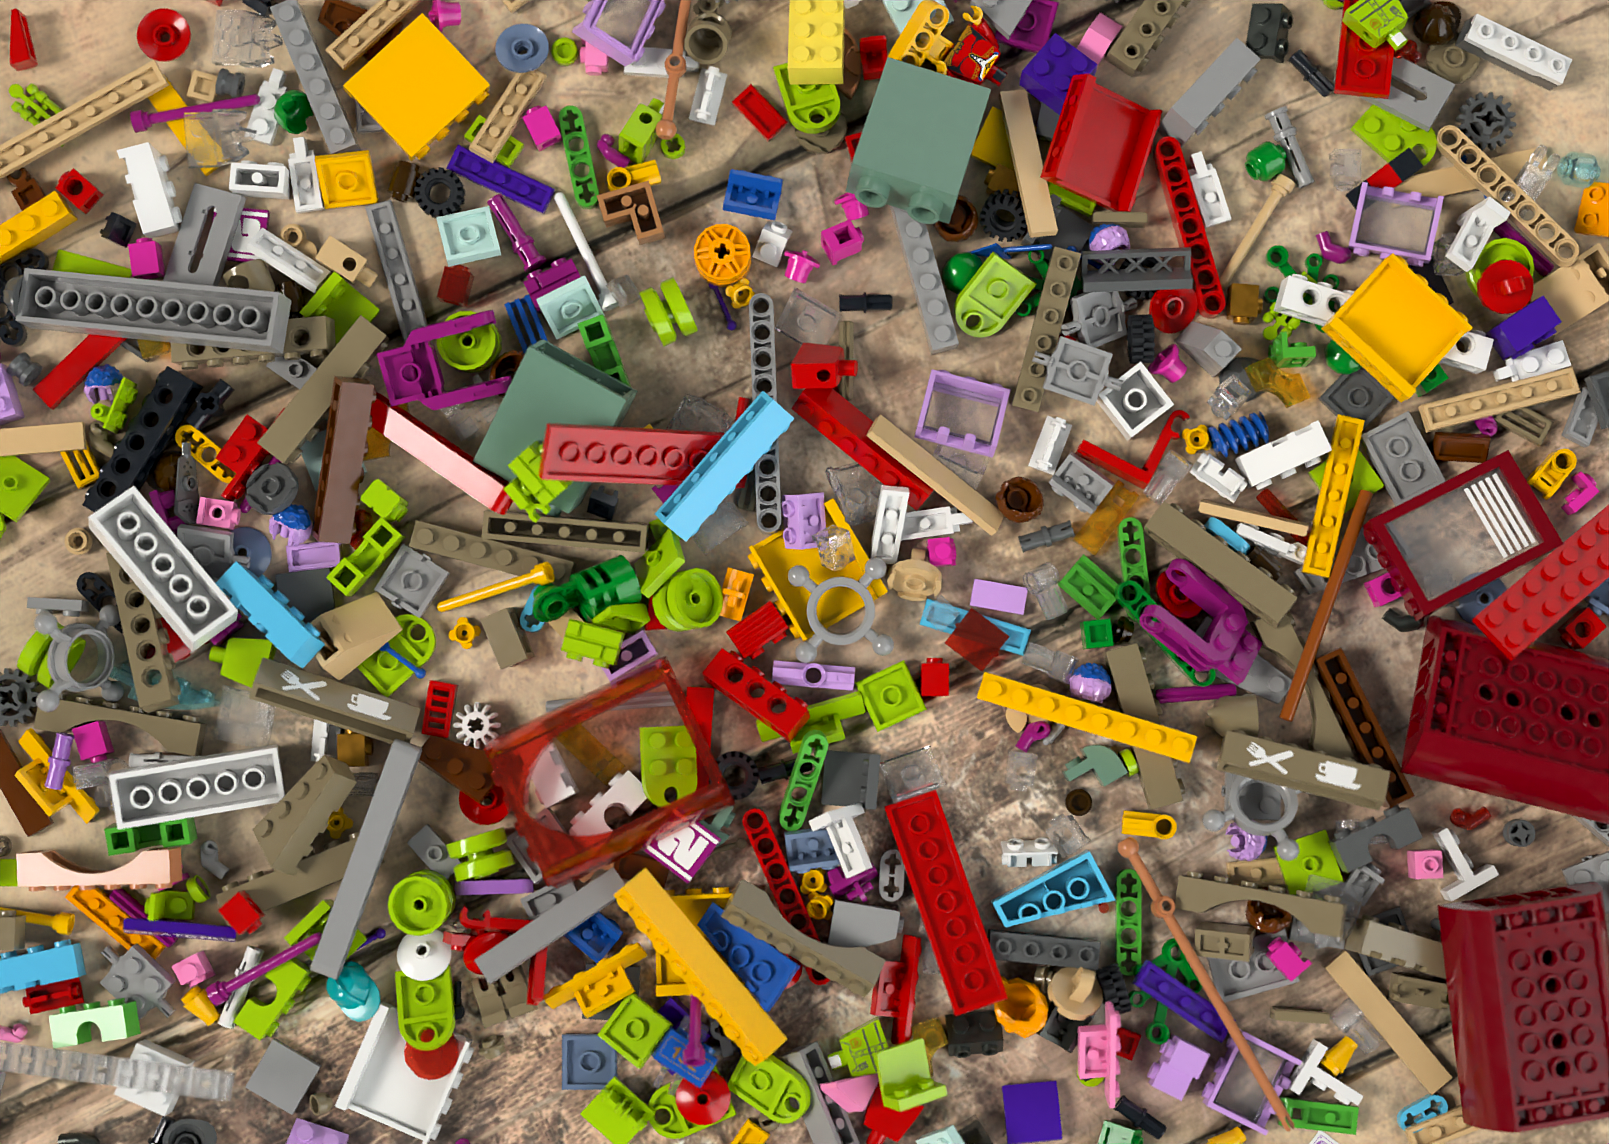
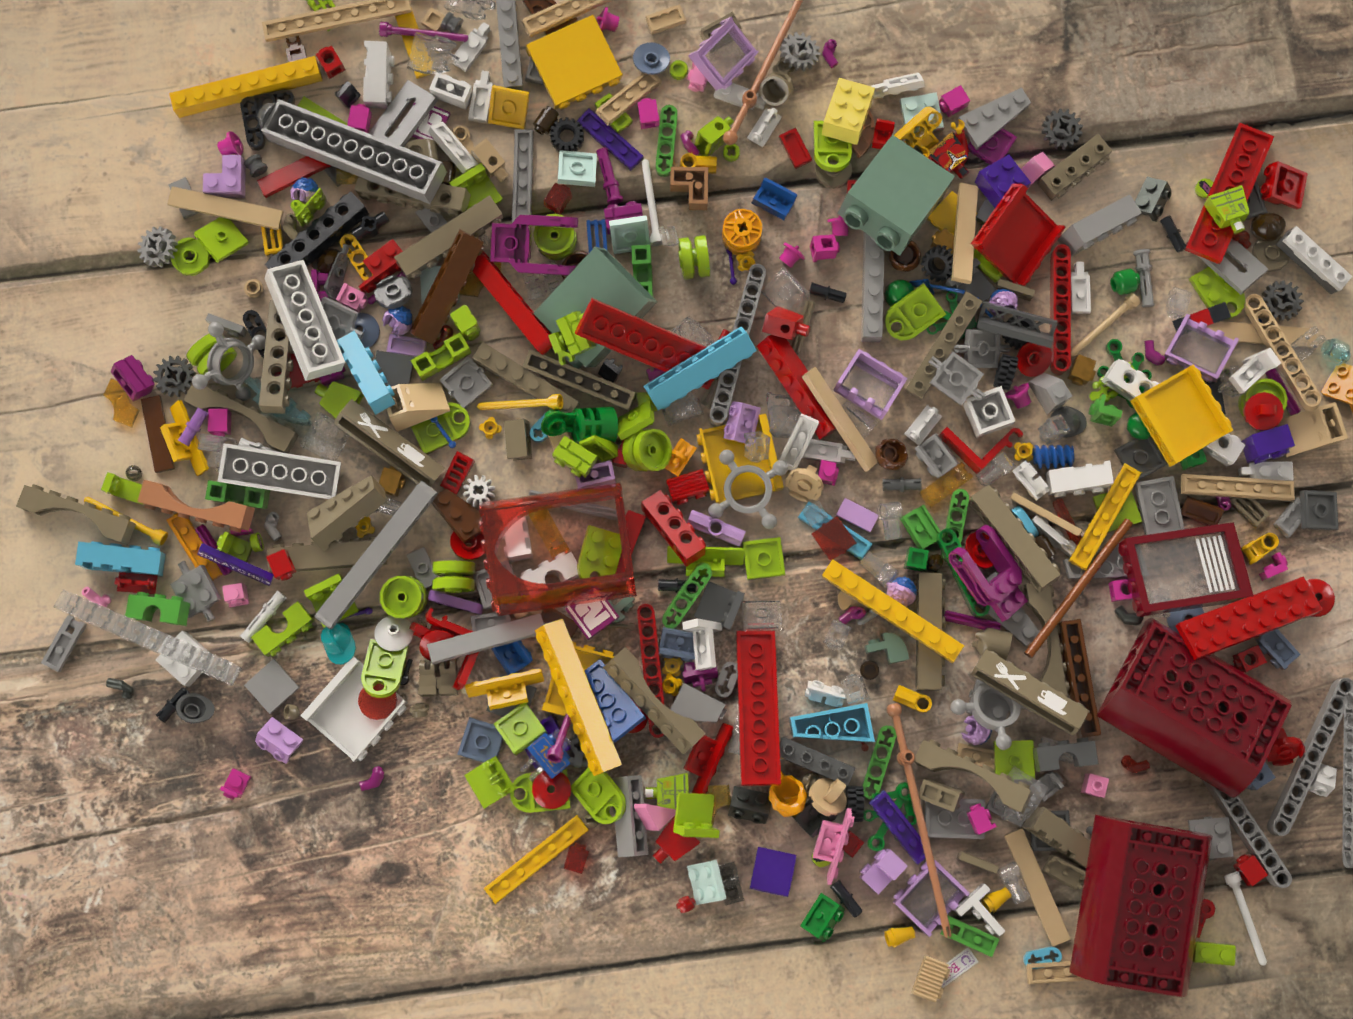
camera: 15 degrees right, 5 degrees down
yellow cone [180,985,221,1026] -> none
magenta piece [206,932,322,1006] -> none
green hair [274,90,313,135] -> none
white hinge [310,719,341,762] -> none
black tyre [710,751,759,800] -> none
white bracket [752,221,793,267] -> none
red brick [920,658,949,696] -> none
lime tile [1118,748,1139,777] -> none
clear yellow tile [1244,357,1311,409] -> none
reddish brown hair [1245,887,1292,934] -> none
white bracket [1432,827,1499,902] -> none
dark grey wheel [1503,819,1535,847] -> none

